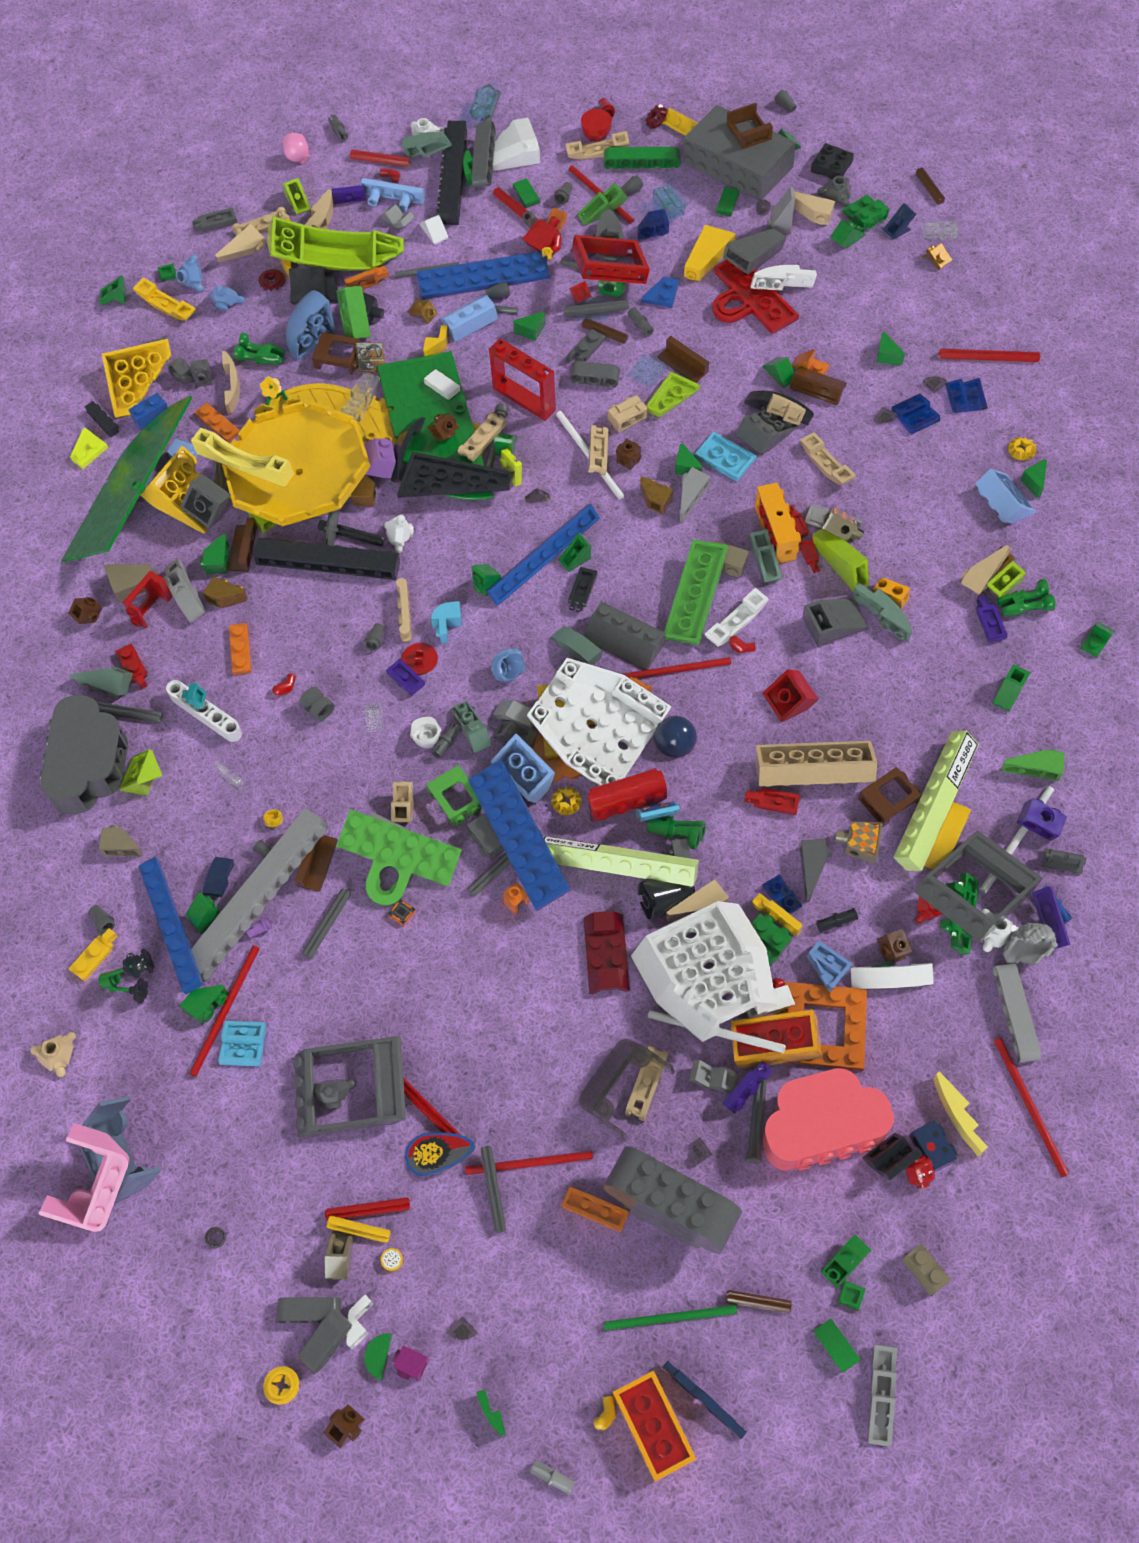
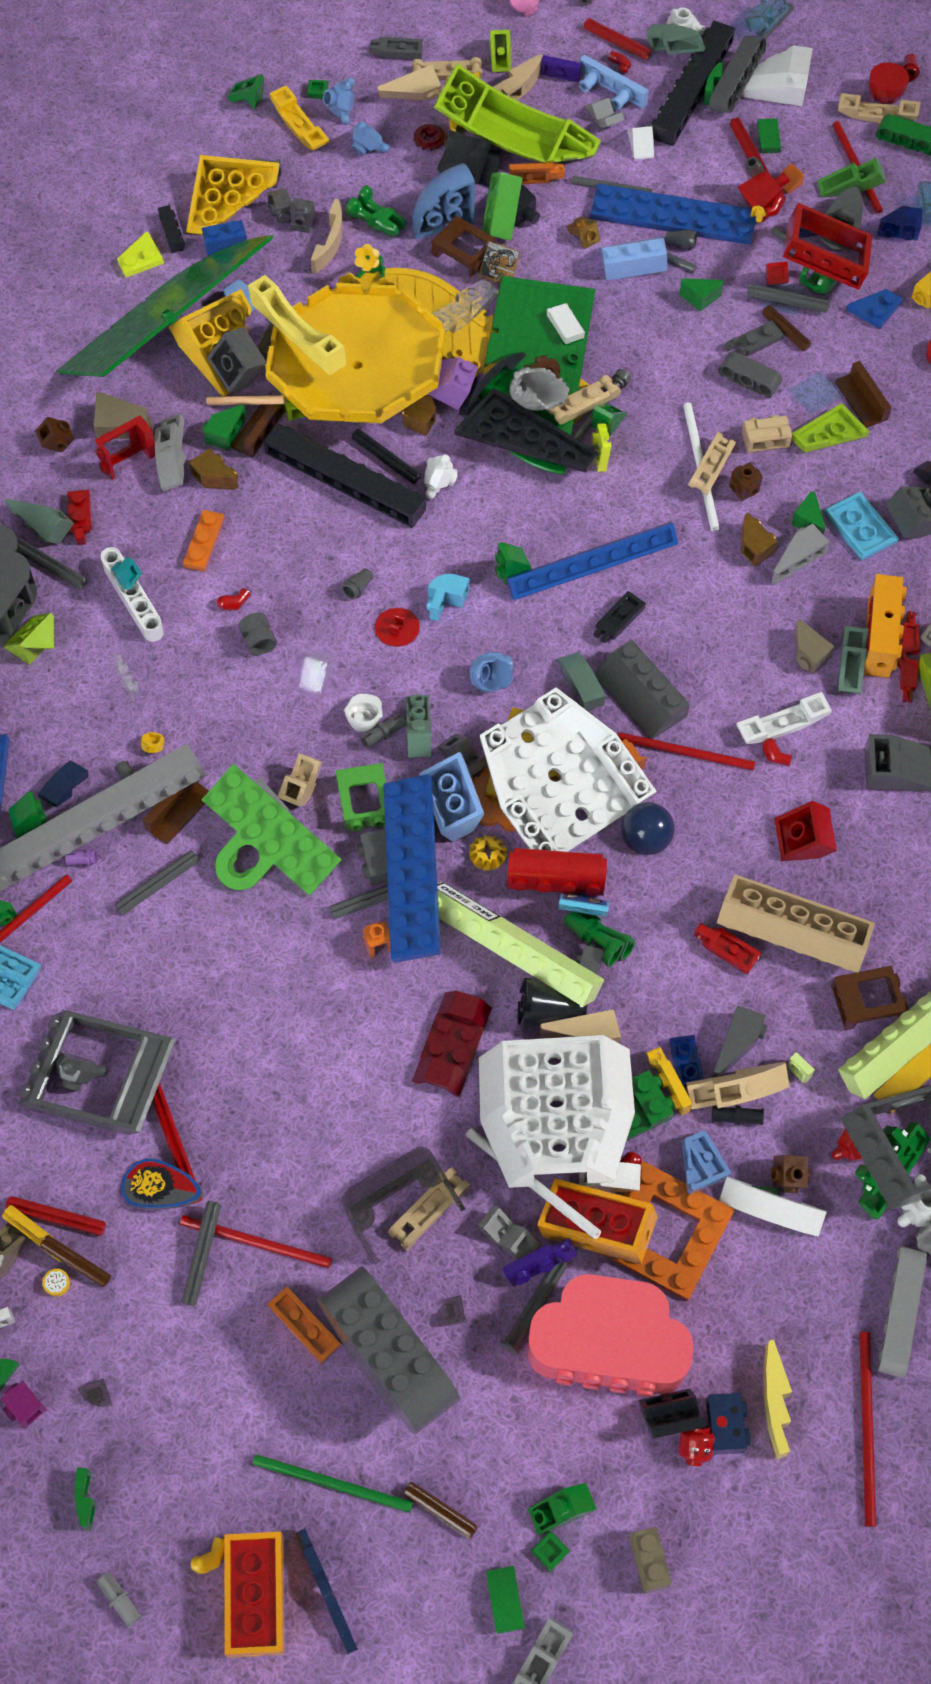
camera: 20 degrees right, 0 degrees up
orange plate [194,402,240,443] -> none
dark grey pin [324,511,340,546] -> none
dark purple plate [386,659,425,696] -> none
tile [388,899,416,926] -> none
tan plate [396,578,412,642] -> none
yellow slope [423,325,449,356] -> none
red window [489,338,556,421] -> none
light grey slope [493,700,534,729] -> none
clear smoke tile [525,488,550,503] -> none
dark grey cone [554,182,573,204] -> none
green slope [558,533,591,572] -> none
dark grey cone [621,175,643,196] -> none
dark grey pin [628,307,654,336] -> none
bright green plate [664,539,729,646] -> none
dark tan torso [835,822,883,864] -> none
none -> reddish brown axle [40,1235,111,1287]
none -> light nougat bar [206,395,287,405]
none -> light grey piece [510,367,569,411]
none -> tan slope [686,1062,790,1110]
none -> yellowish green tile [787,1052,815,1083]

